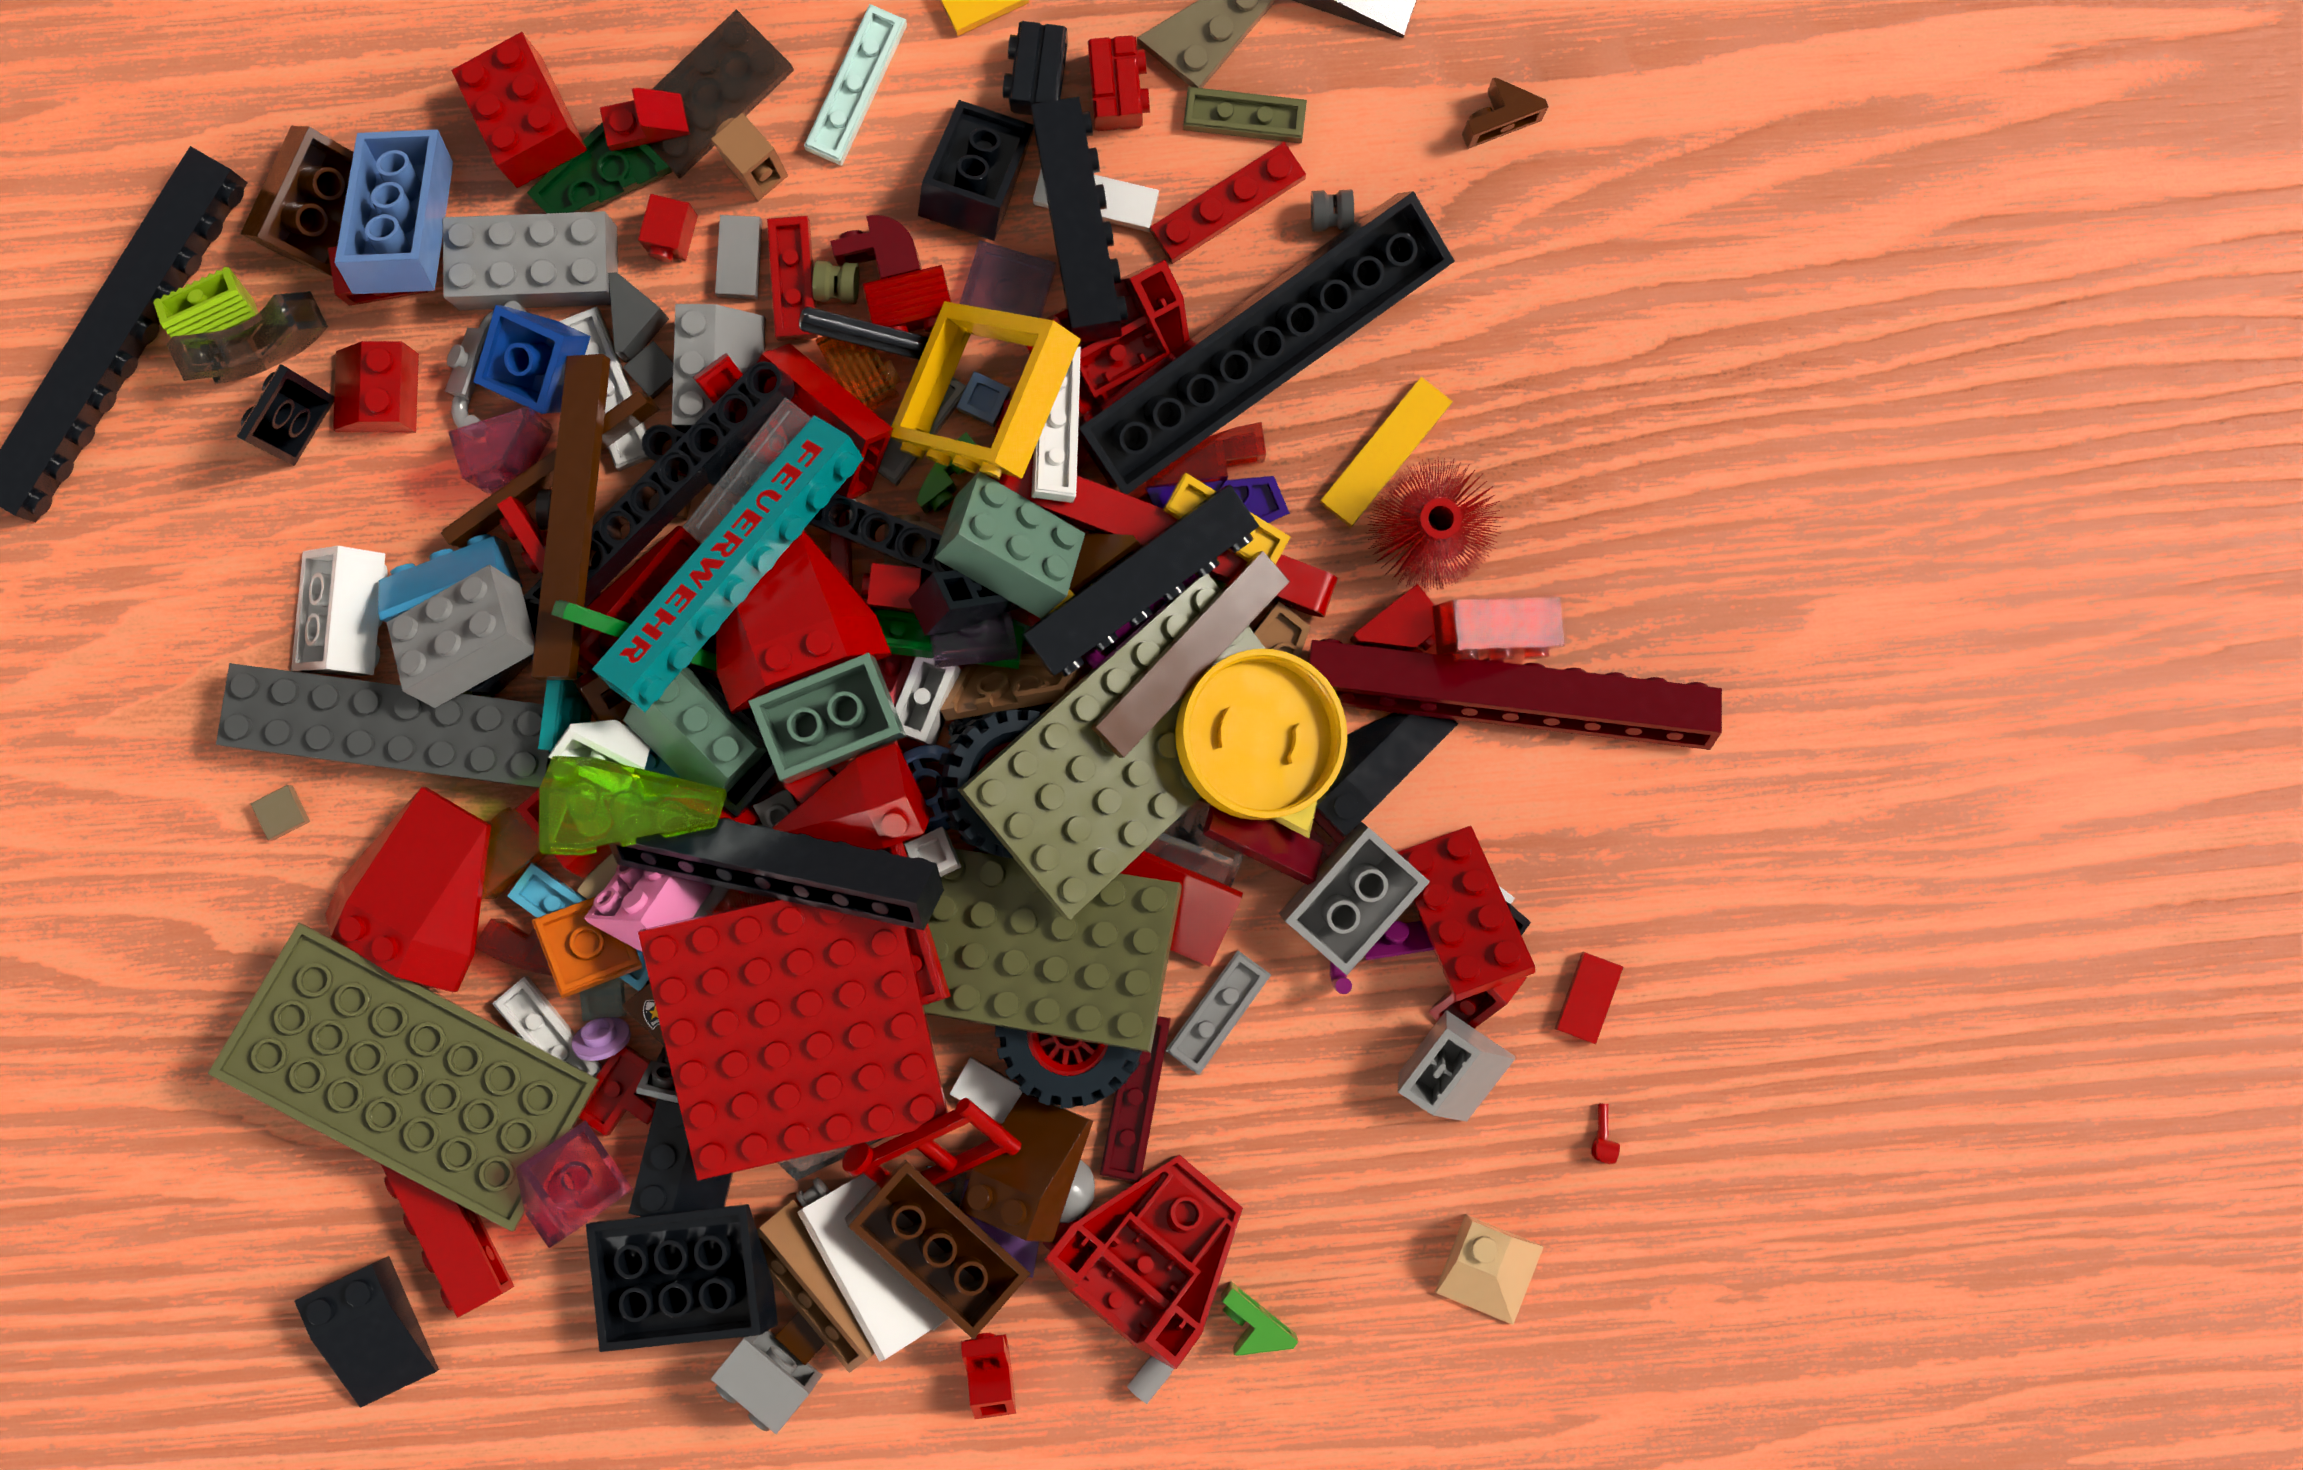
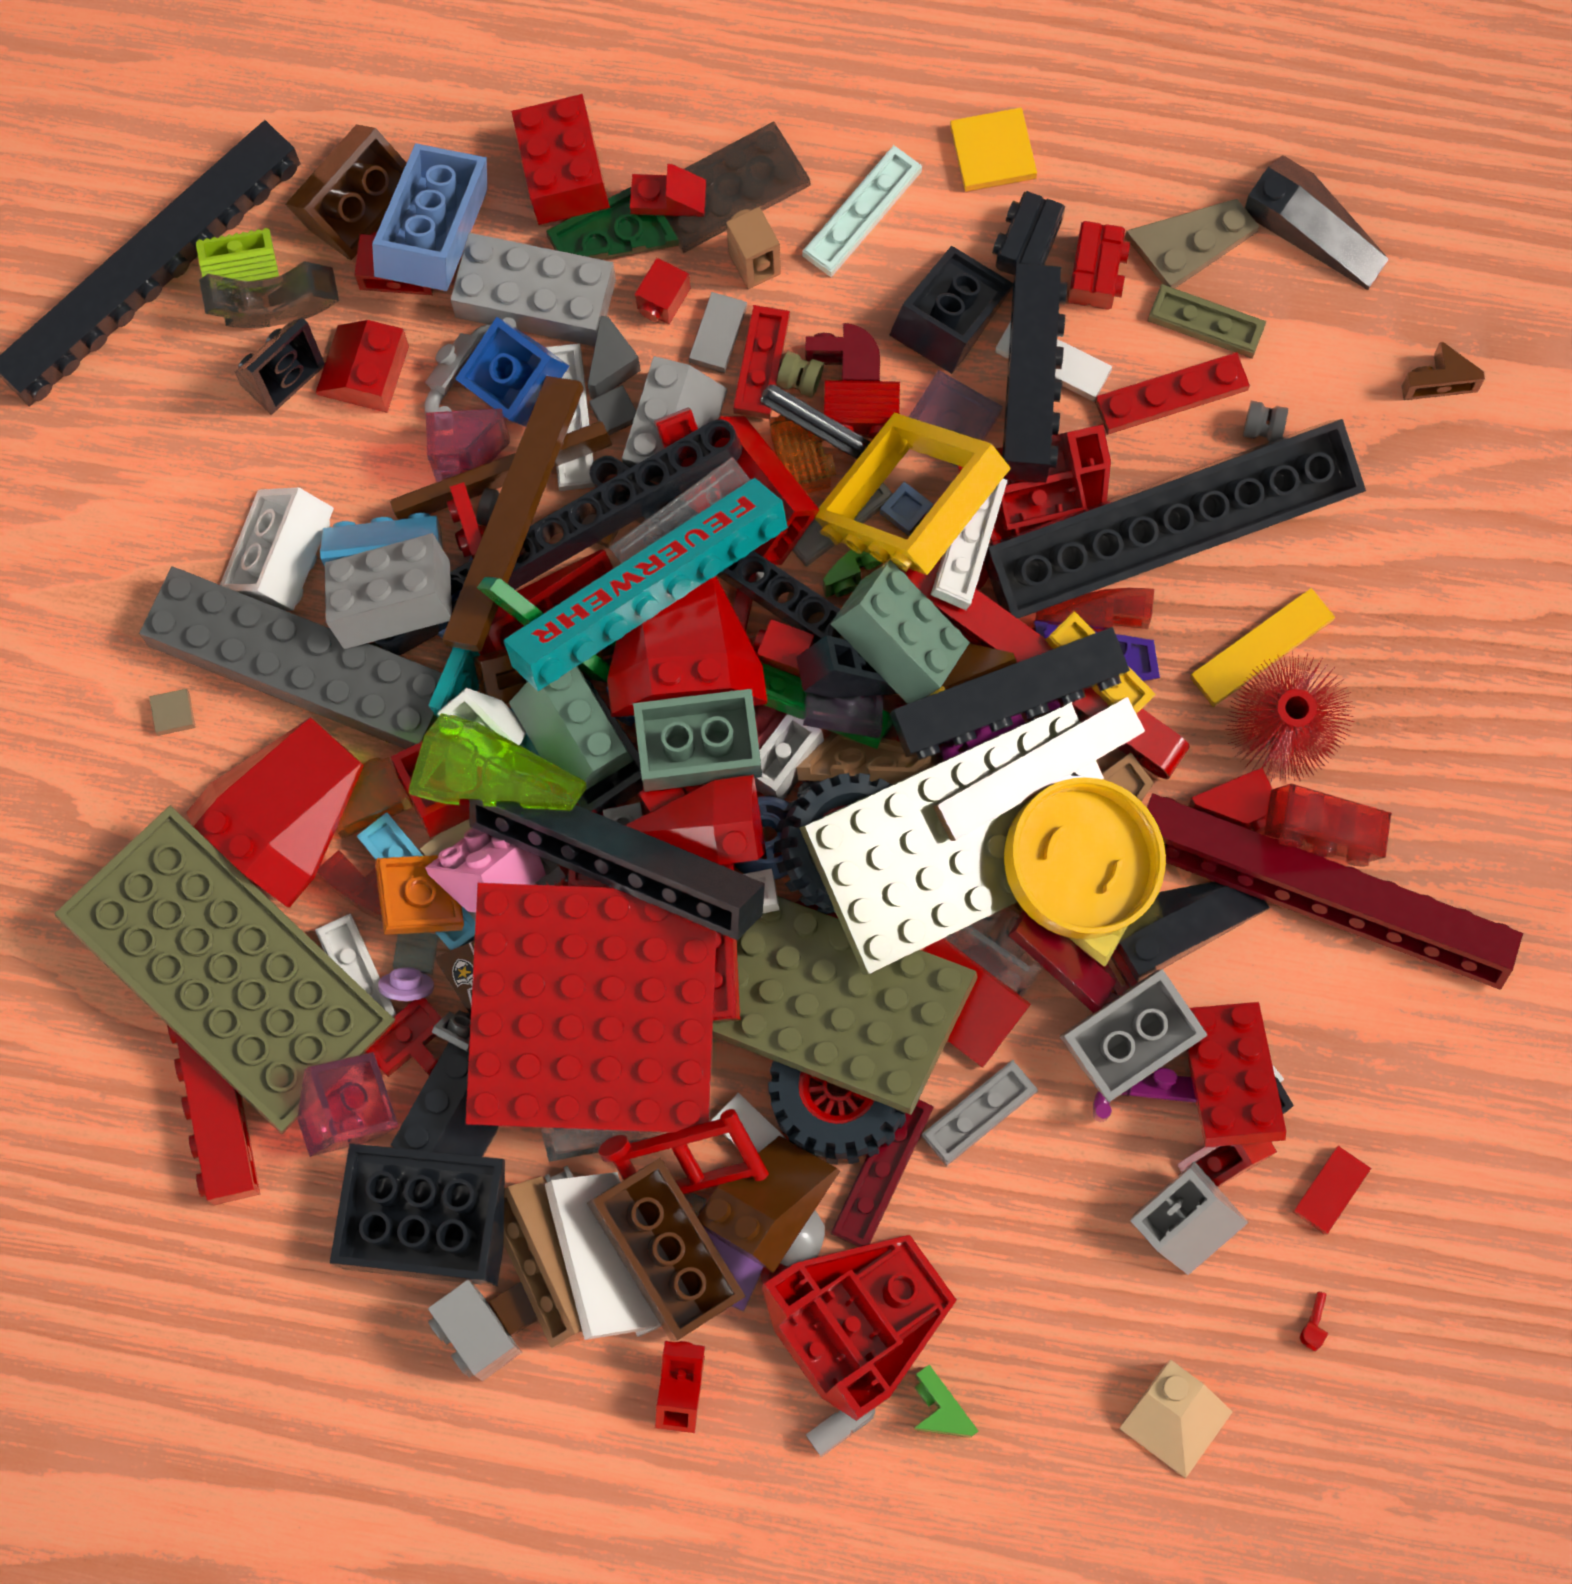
camera: 15 degrees right, 10 degrees down
black slope [294,1256,439,1408] -> none

